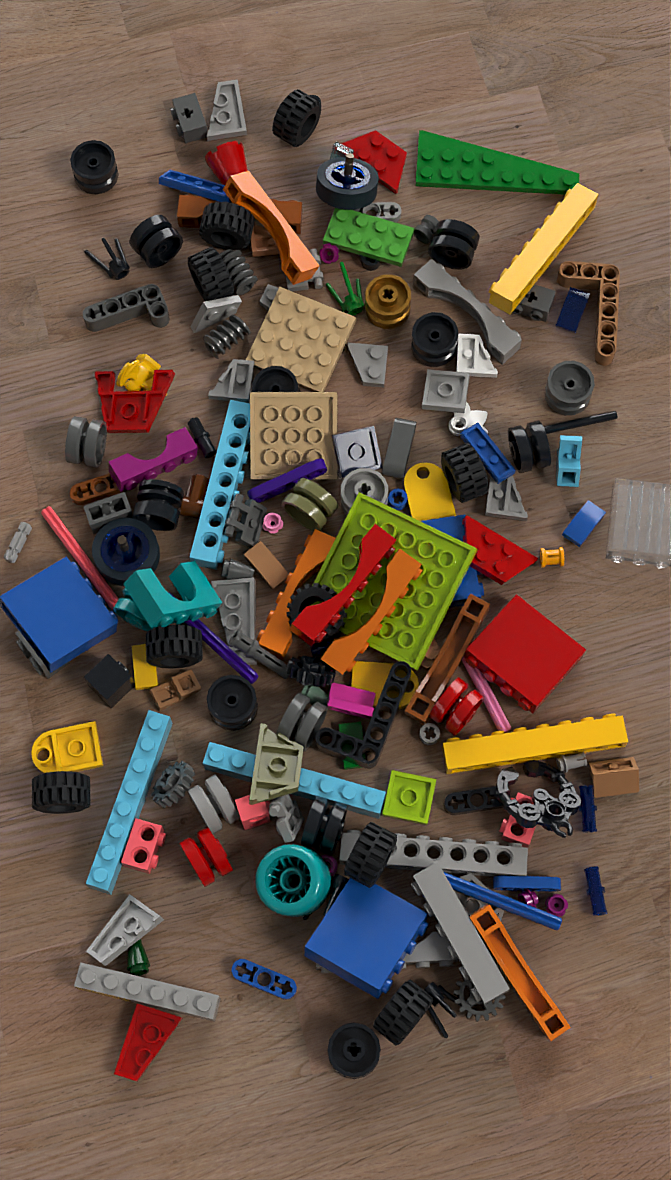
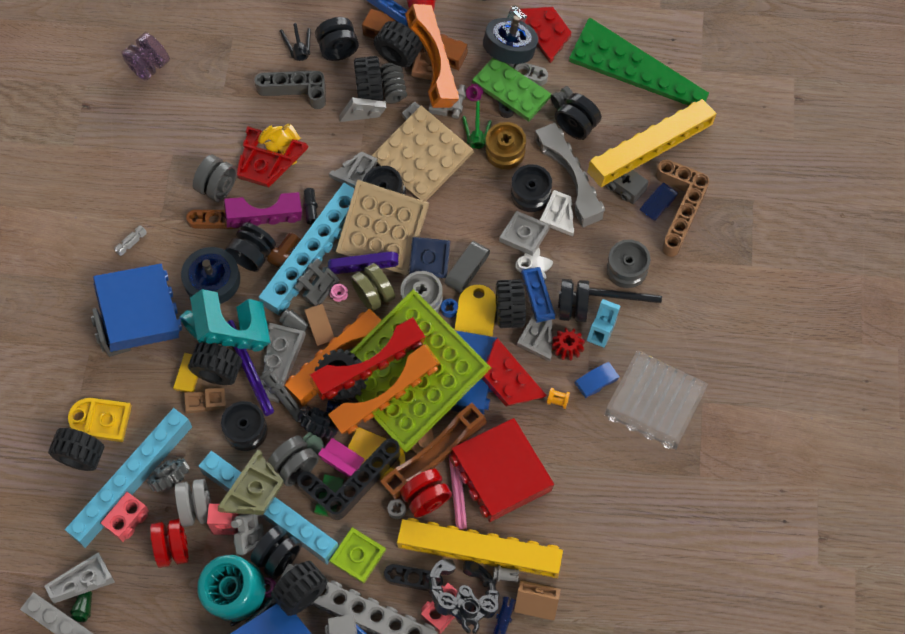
camera: 20 degrees right, 5 degrees down
coral axle [41,506,119,611] -> none
dark grey brick [83,492,133,534] -> none
black head [84,654,135,708] -> none
dark grey piece [203,315,251,359] -> none
light grey wing [348,342,388,388] -> none
none -> red gear [552,328,585,361]

